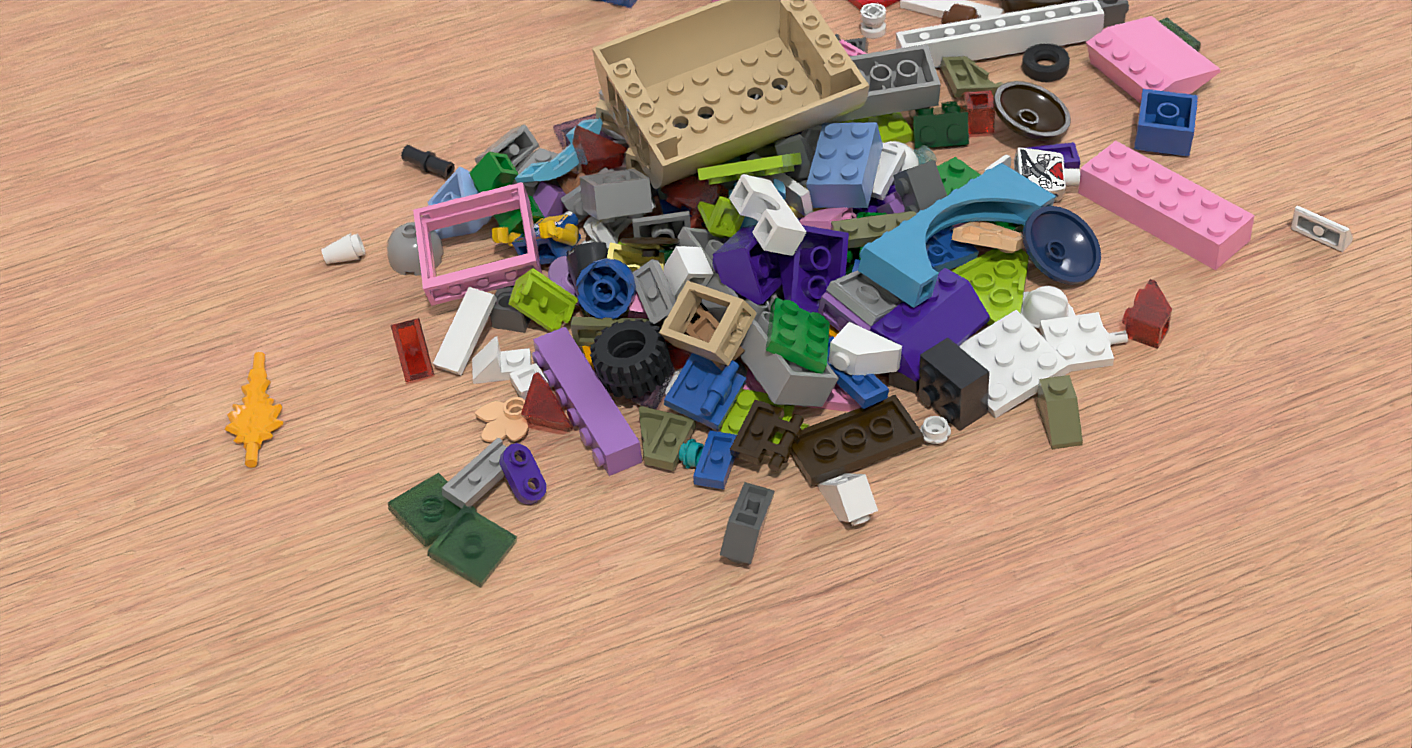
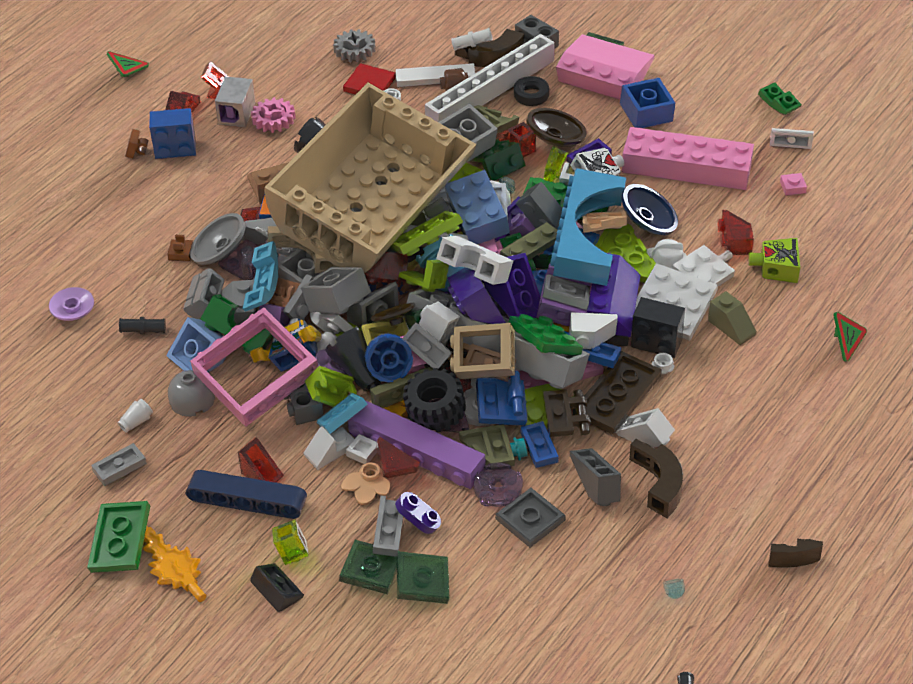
camera: 35 degrees left, 0 degrees up
white tile [433,287,497,376] -> none
clear red slope [572,125,627,175] -> none
none -> lavender dish [49,287,94,321]
none -> green plate [87,501,151,573]
none -> light grey plate [91,443,147,486]
none -> dark orange tile [167,234,193,261]
none -> dark blue beam [185,470,307,519]
none -> light grey dish [190,213,246,265]
none -> black slope [250,563,304,612]
none -> clear neon green brick [272,520,308,565]
none -> medium azure tile [316,393,368,434]
none -> clear purple plate [474,463,523,507]
none -> dark grey tile [495,488,566,548]
none -> clear neon green slope [544,146,568,182]
none -> dark brown arch [629,439,683,519]
none -> clear light blue hinge [663,579,685,599]
none -> lime torso [748,238,800,283]
none -> green slope [758,82,802,115]
none -> dark brown slope [768,538,823,568]
none -> bright pink plate [780,173,807,195]
none -> piece [833,312,867,362]

